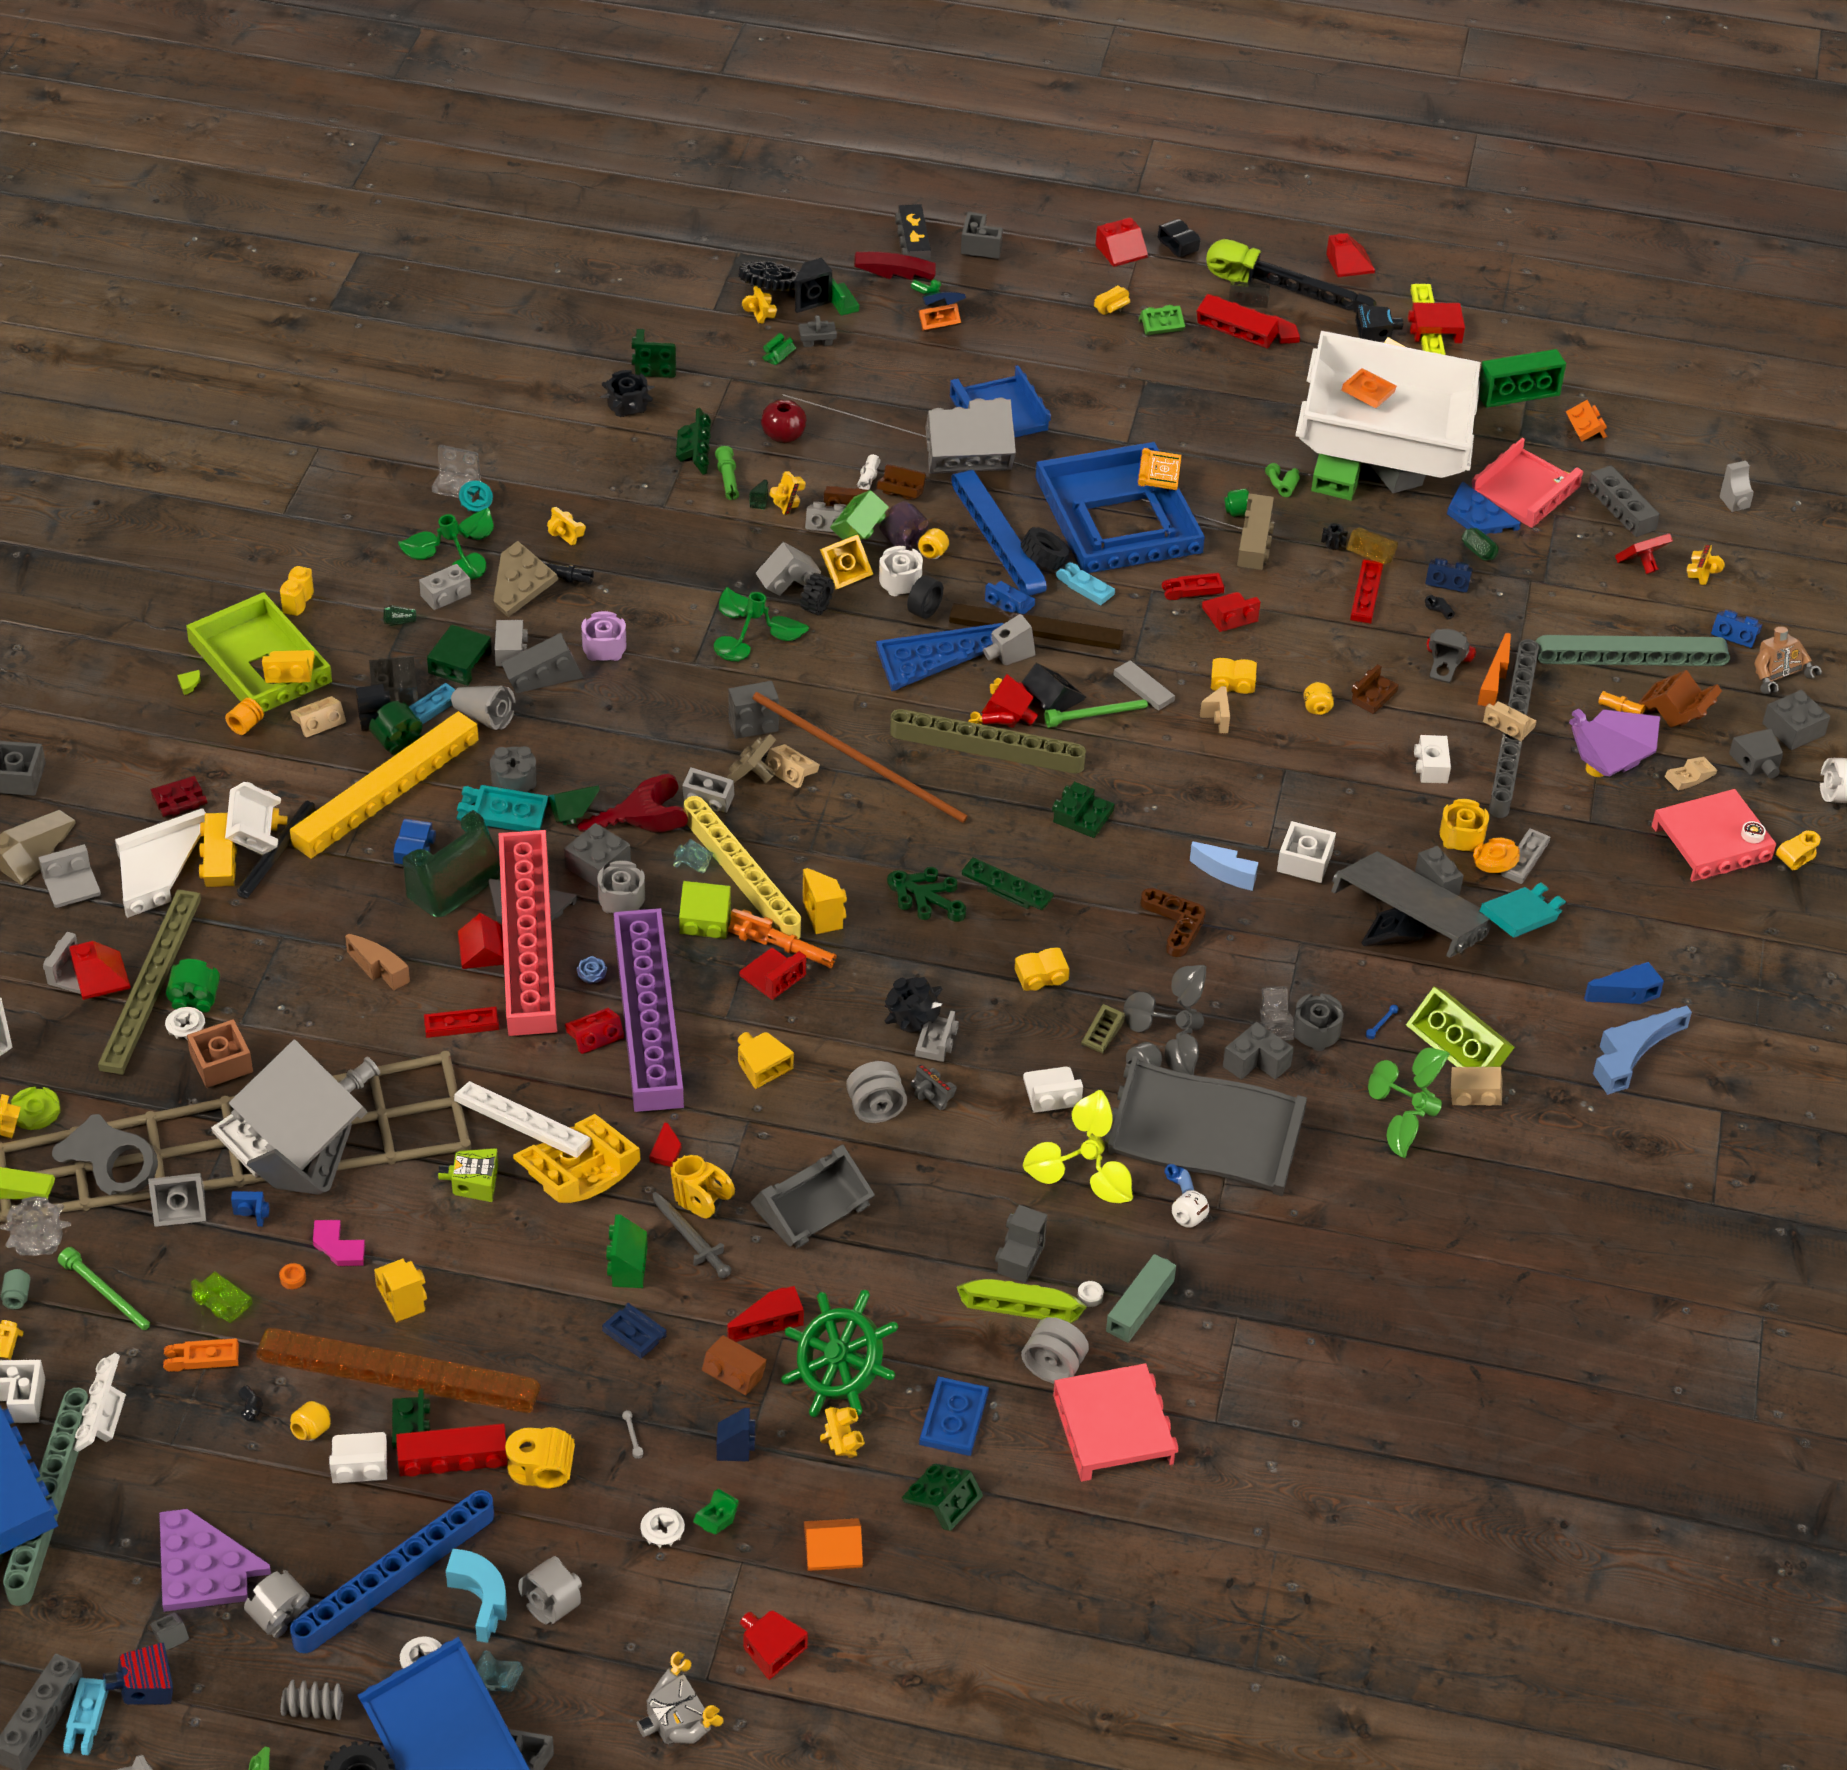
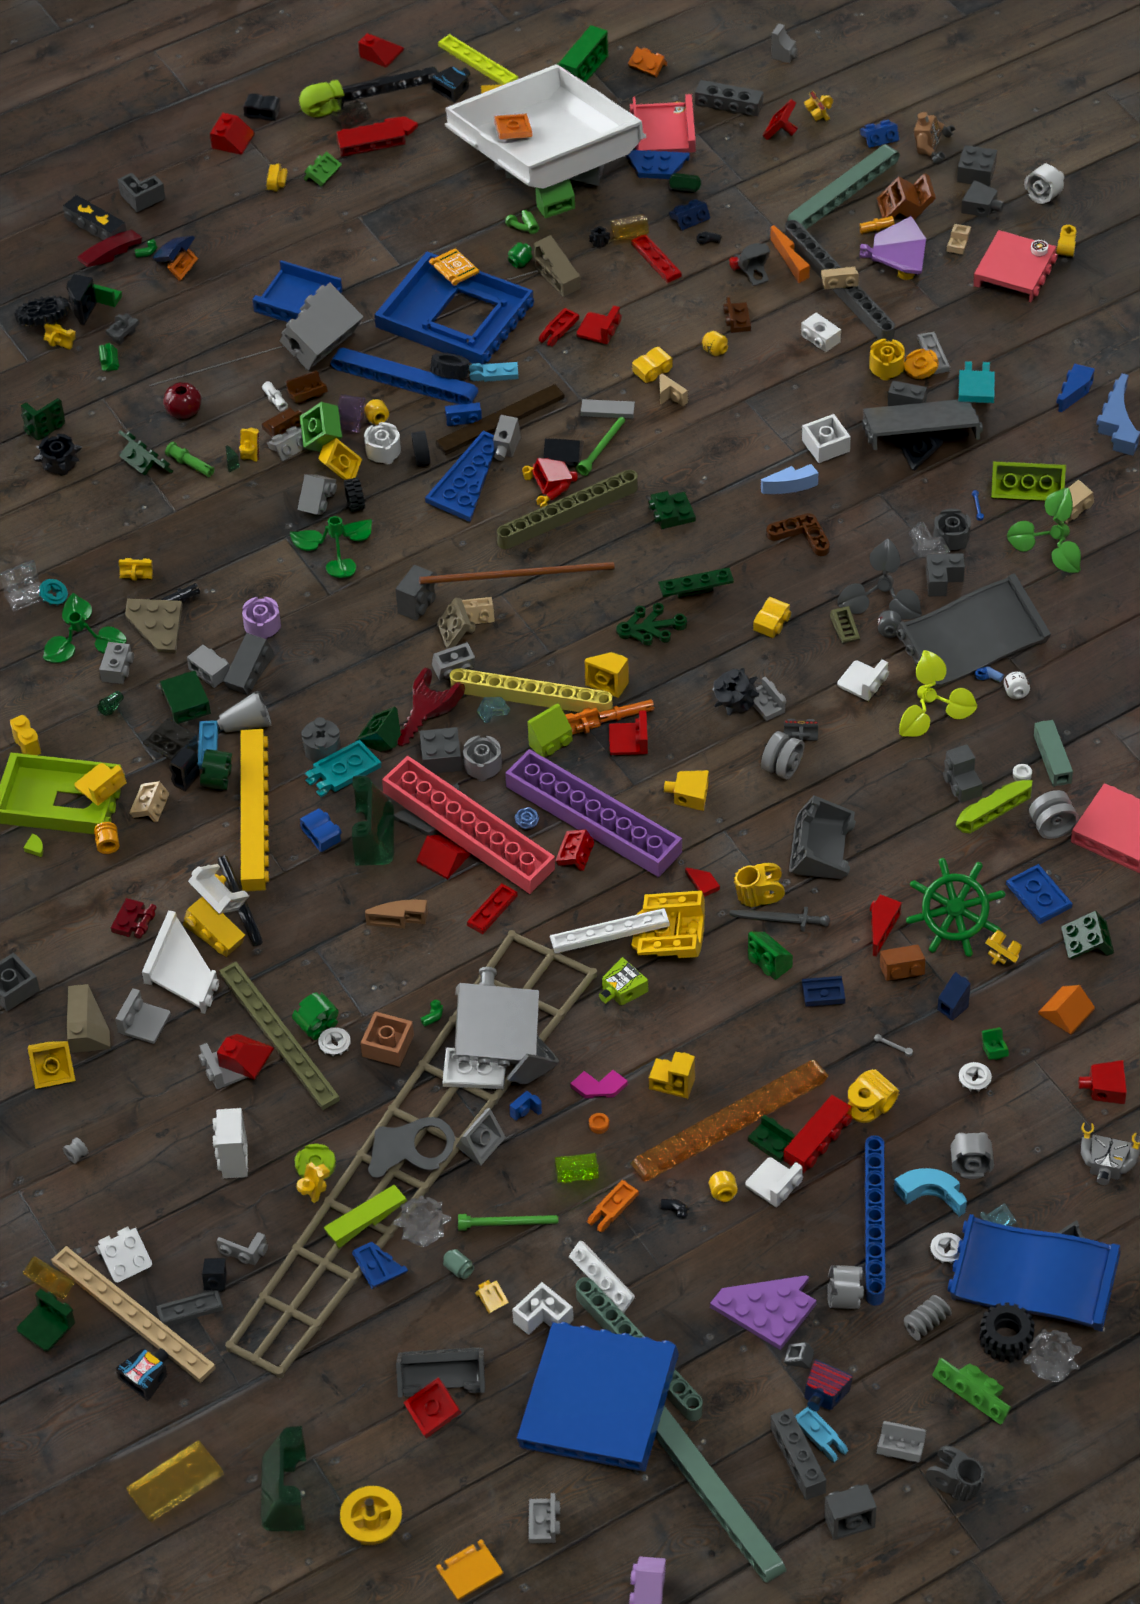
camera: 40 degrees left, 5 degrees up
red panel [1408,302,1465,343] -> none

